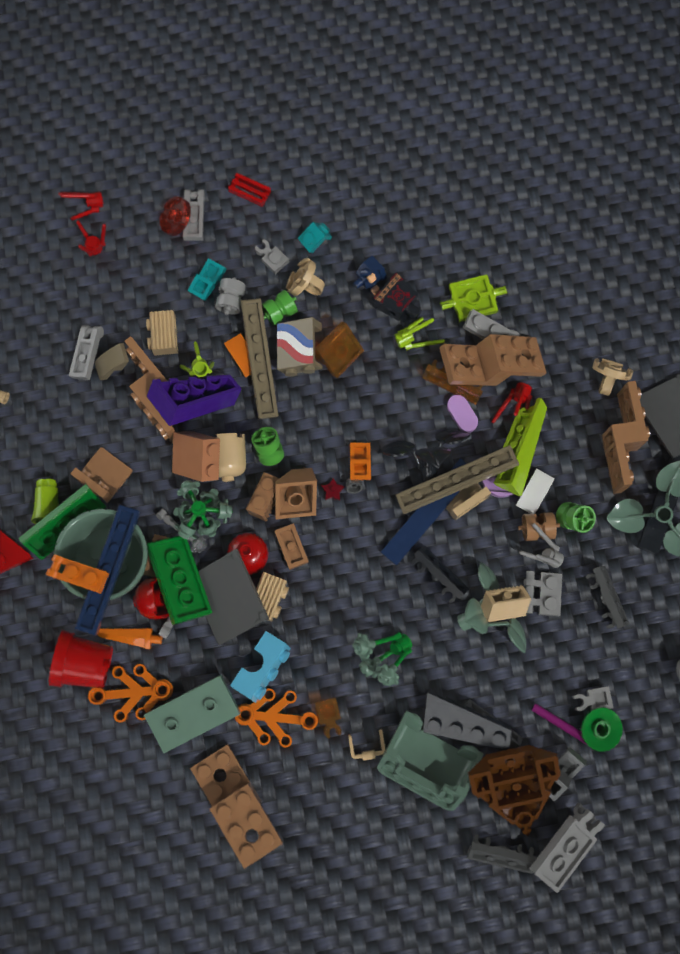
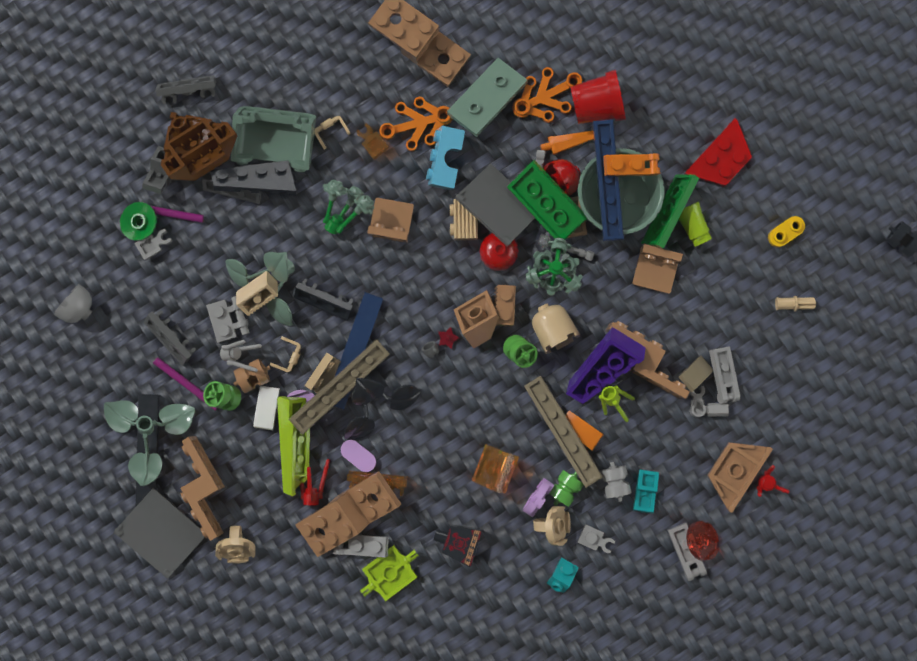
camera: 160 degrees right, 10 degrees up
red plant [58,192,104,221] -> none
tan brick [146,310,178,355] -> none
nougat brick [172,431,220,482] -> none
red tile [228,173,271,207] -> none
medium nougat plate [275,523,309,570] -> none
panel [277,317,322,377] -> none
orange slope [350,443,371,480] -> none
dark blue piece [353,256,387,295] -> none
lime plant [394,317,445,351] -> none
light grey tile [529,802,605,893] -> none
none -> magenta bar [153,357,218,411]
none -> tan piece [270,336,301,372]
none -> medium nougat bracket [367,198,414,243]
none -> lavender plate [523,478,554,517]
none -> light grey bar [689,386,729,418]
none -> medium nougat wing [707,442,773,513]

